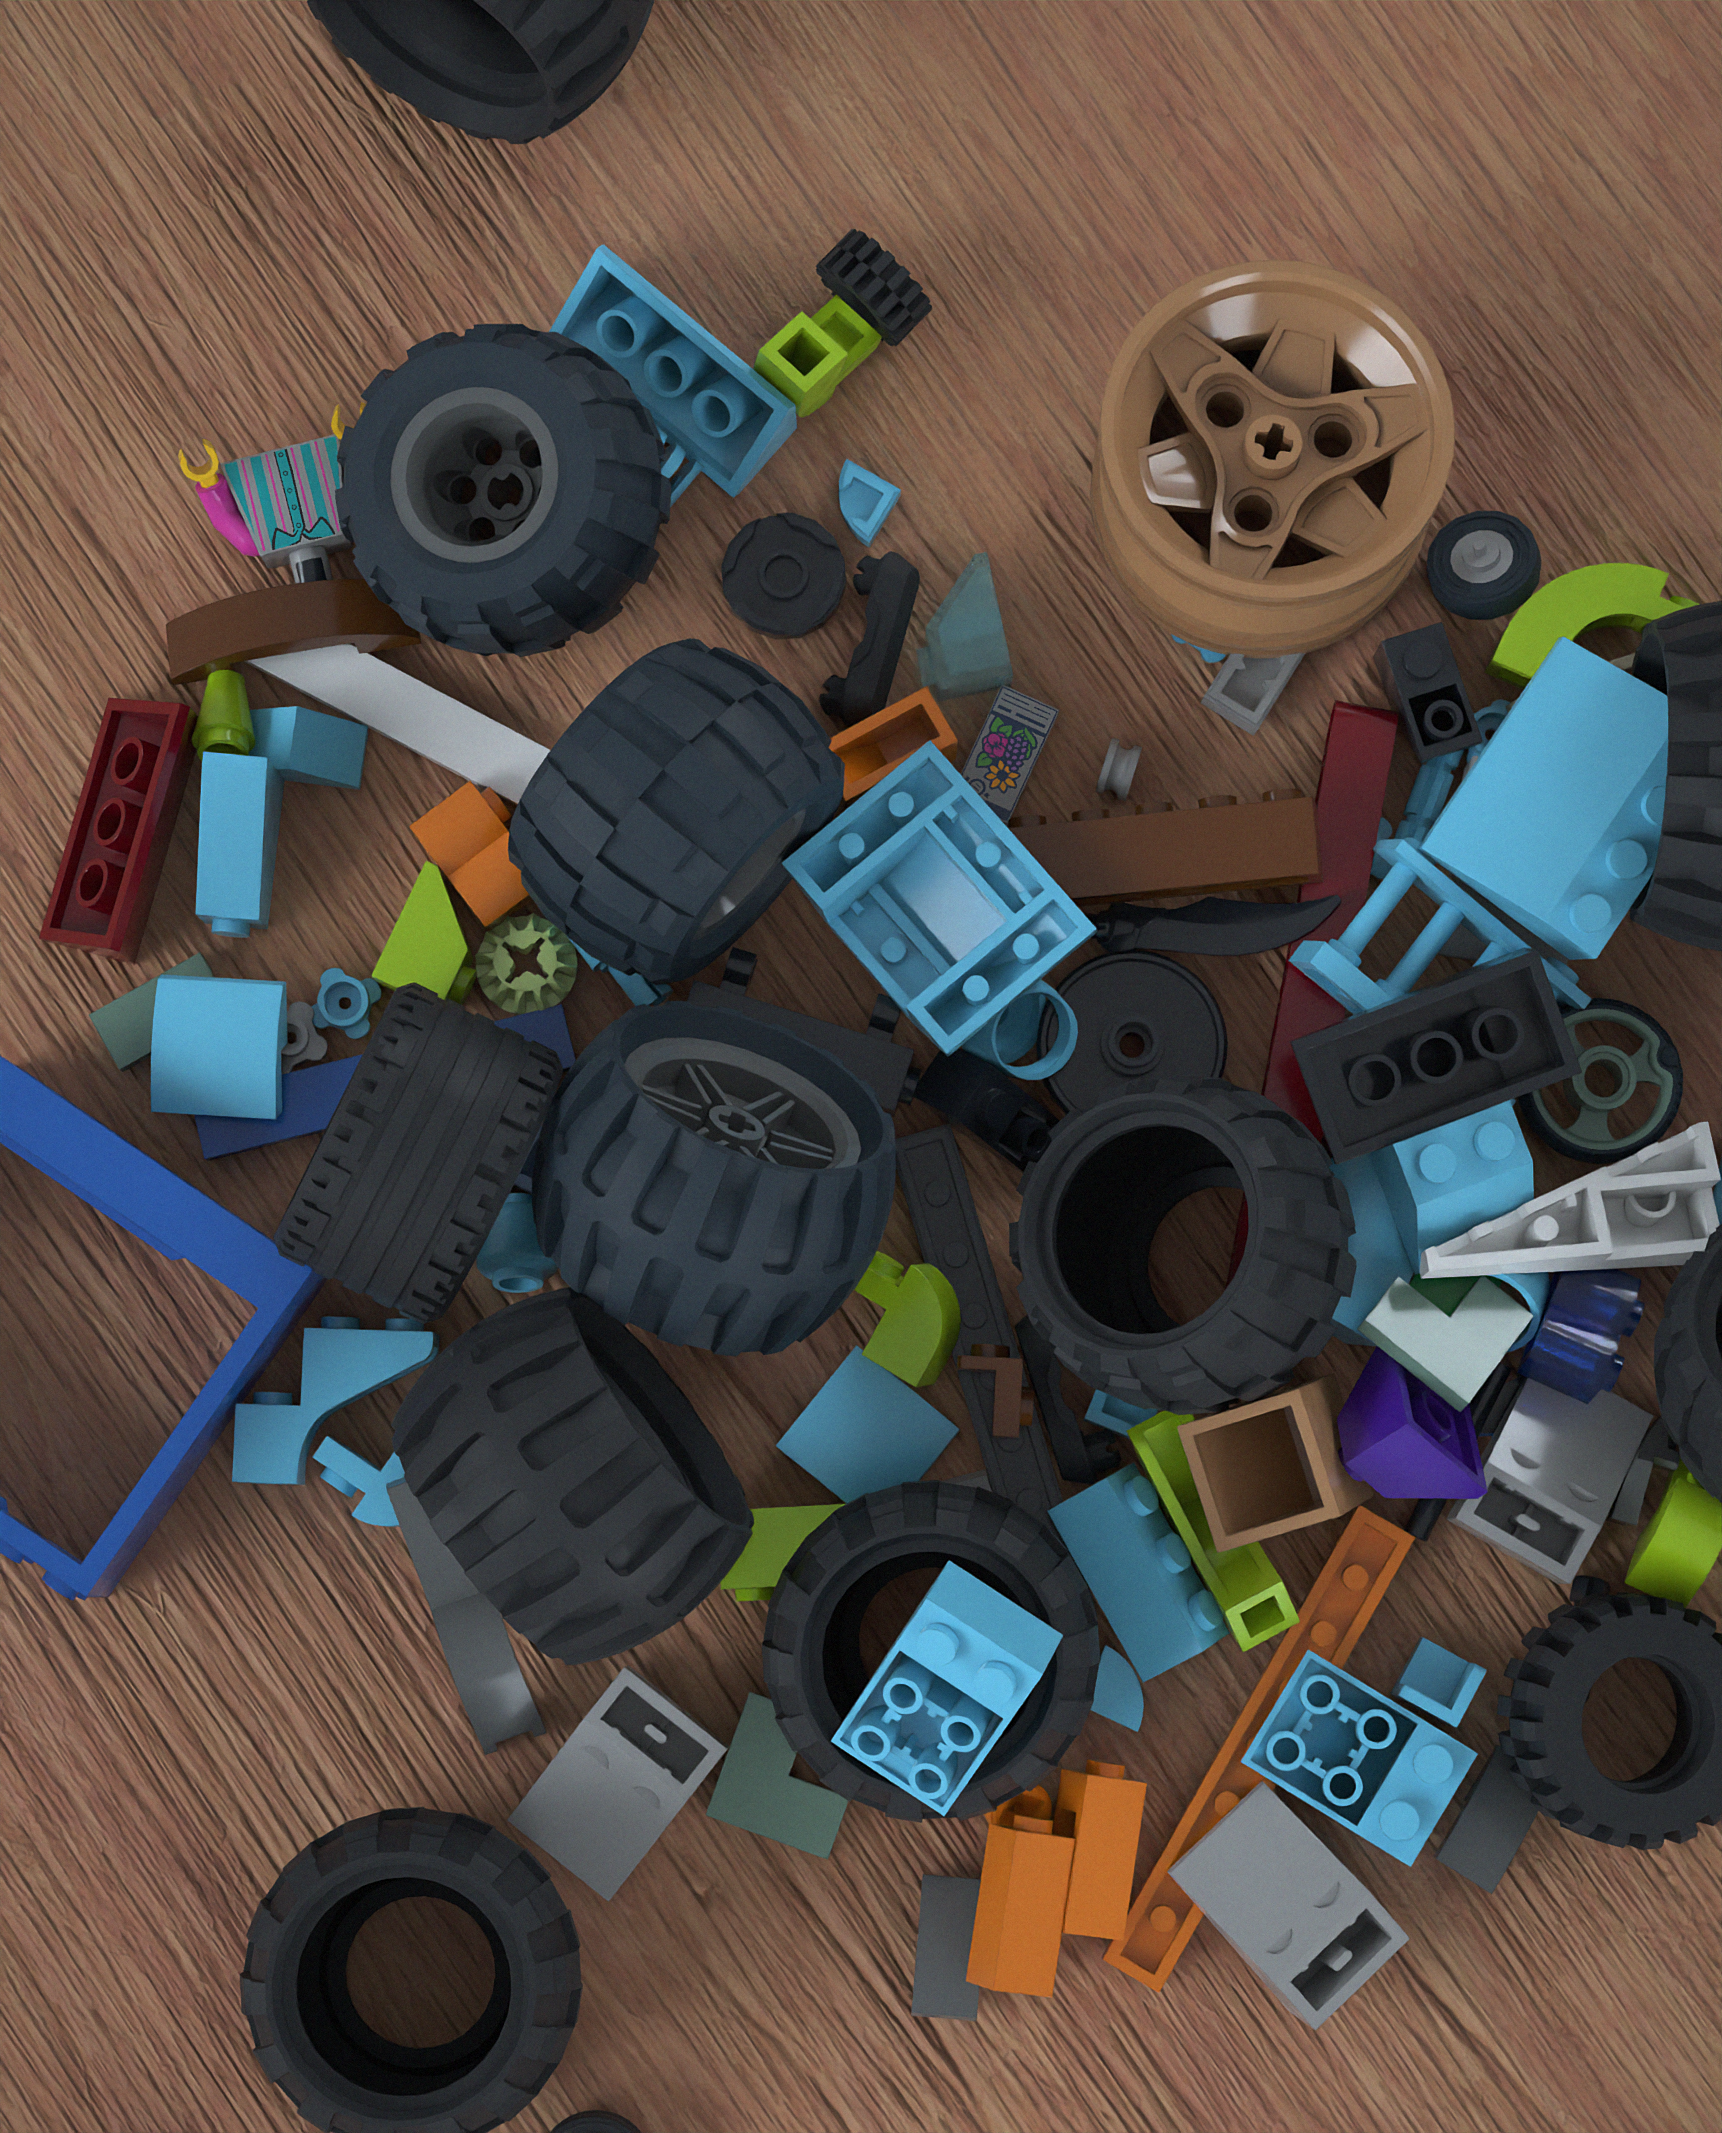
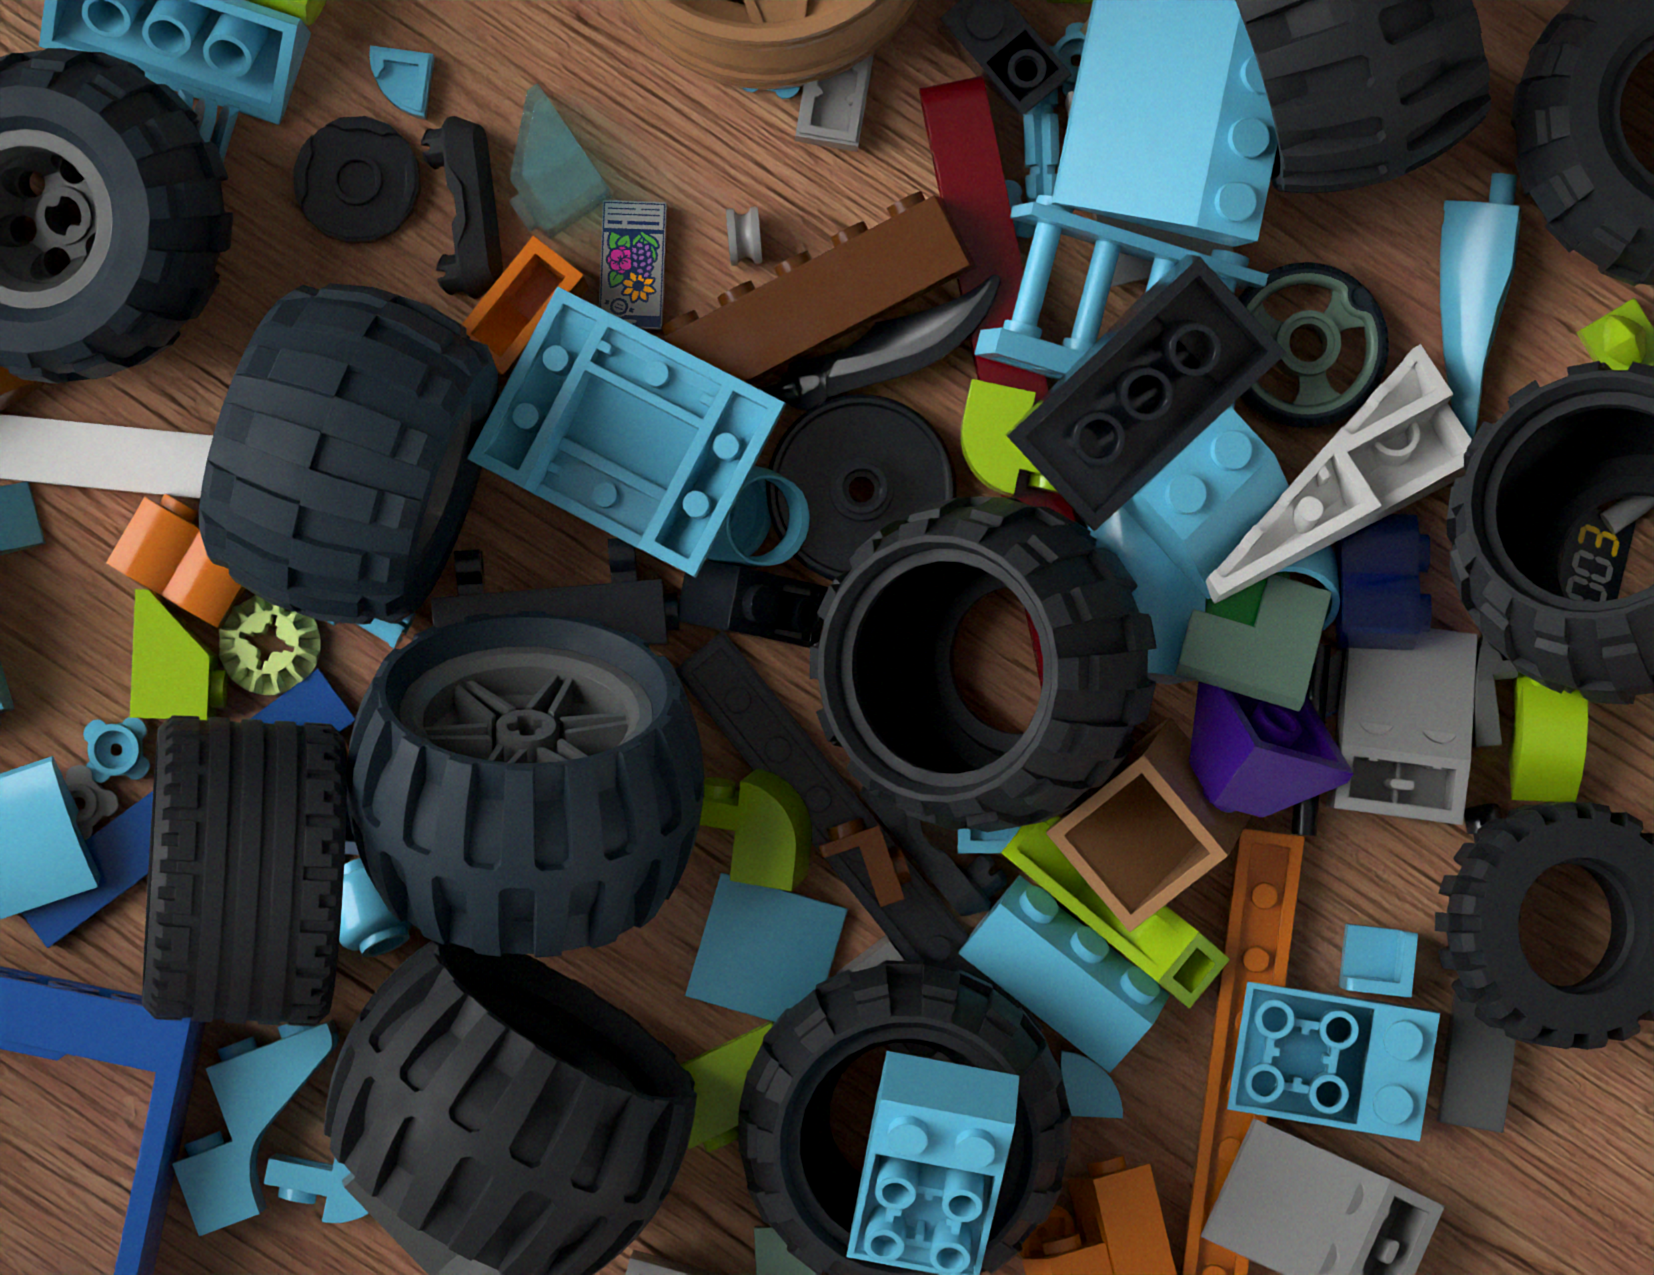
camera: 25 degrees left, 5 degrees up
none -> lime brick [961,379,1059,497]

